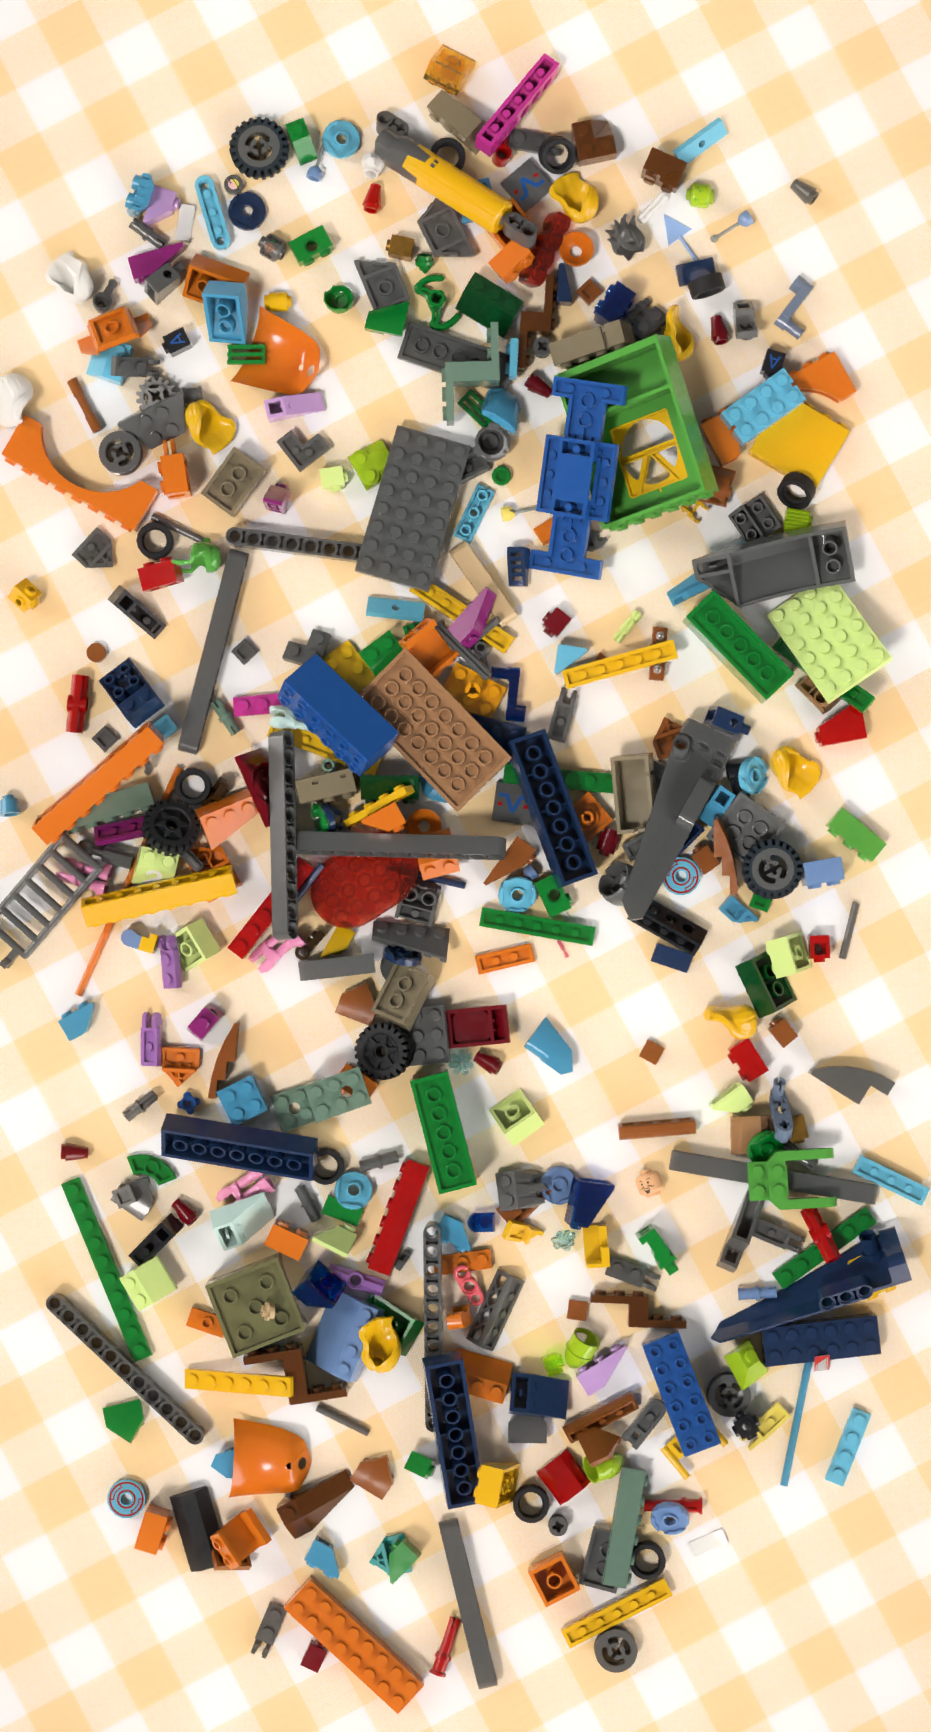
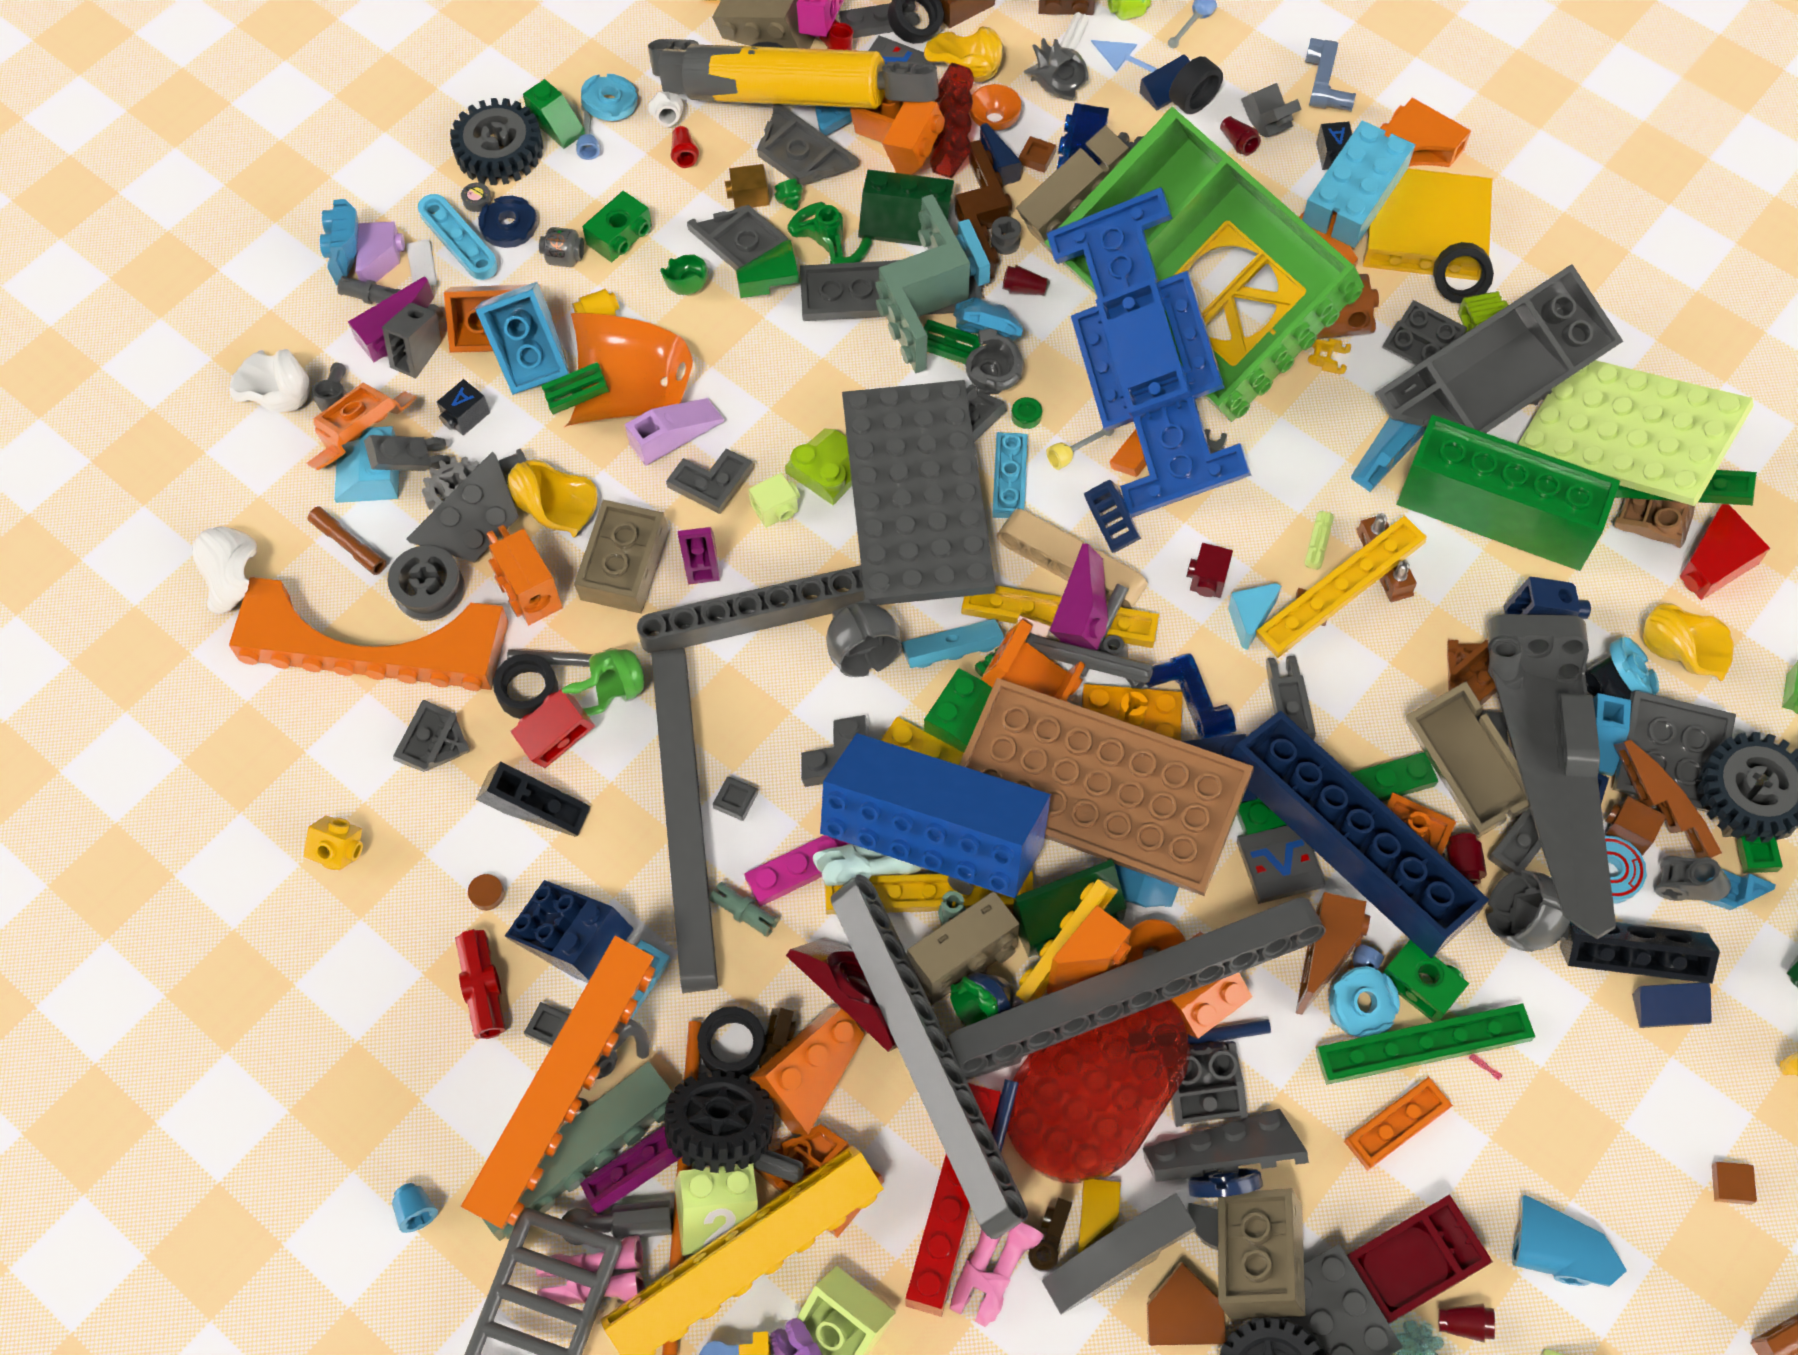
camera: 15 degrees left, 25 degrees down
none -> dark grey piece [826,598,902,677]
none -> tile [1016,612,1052,638]
none -> dark grey piece [1655,856,1731,901]

